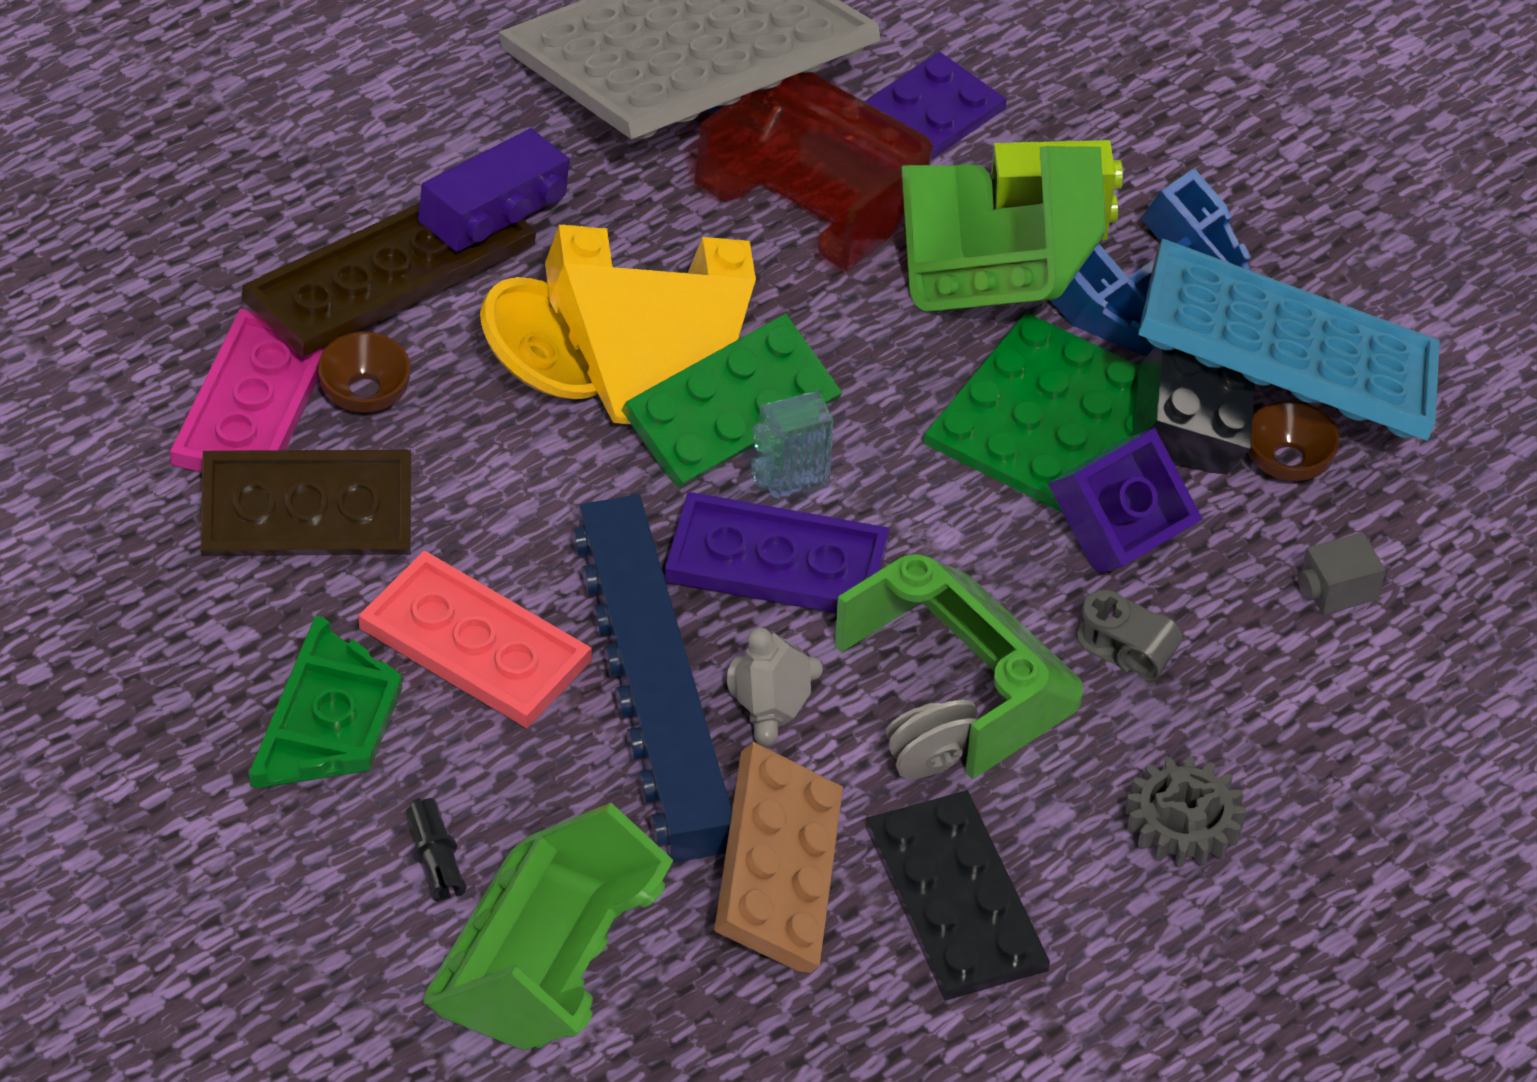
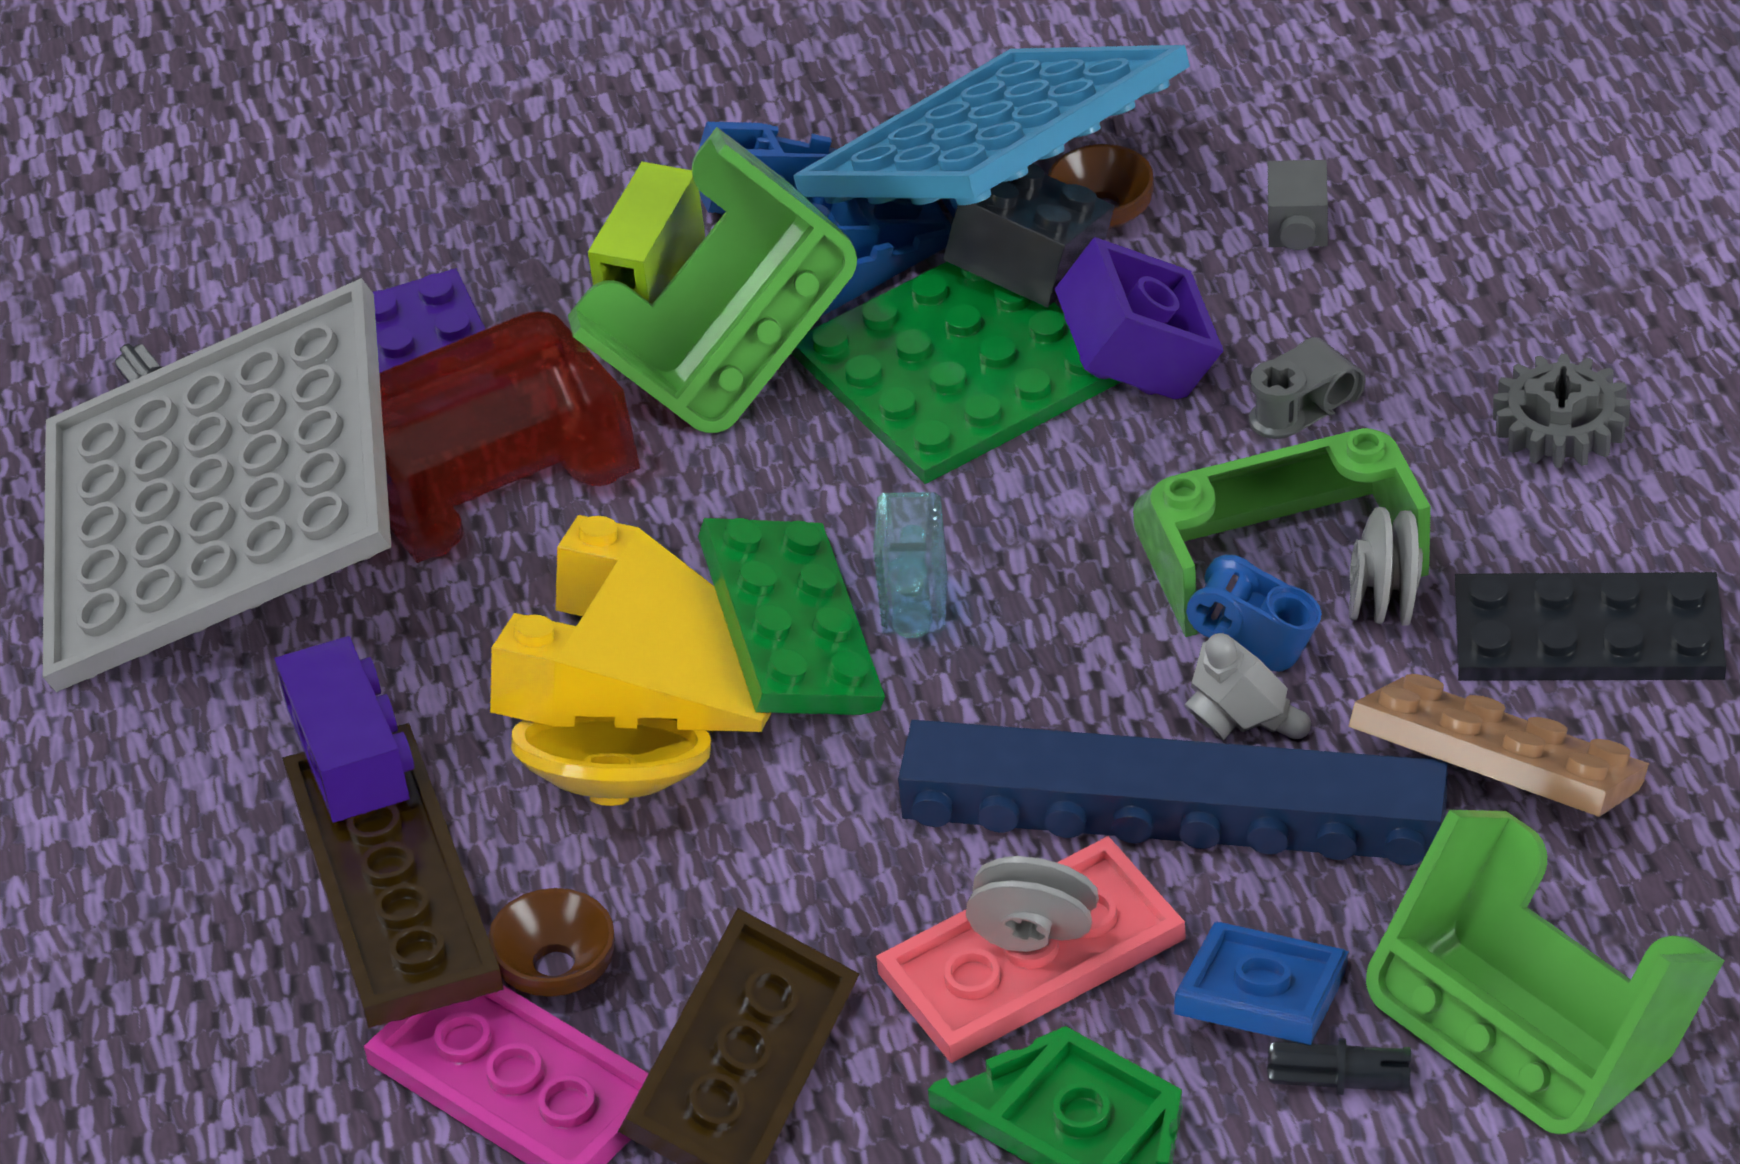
camera: 60 degrees left, 5 degrees down
dark purple plate [665,492,890,613] -> none
none -> light grey piece [966,856,1099,952]
none -> blue tile [1174,921,1349,1045]
none -> blue piece [1186,555,1322,672]

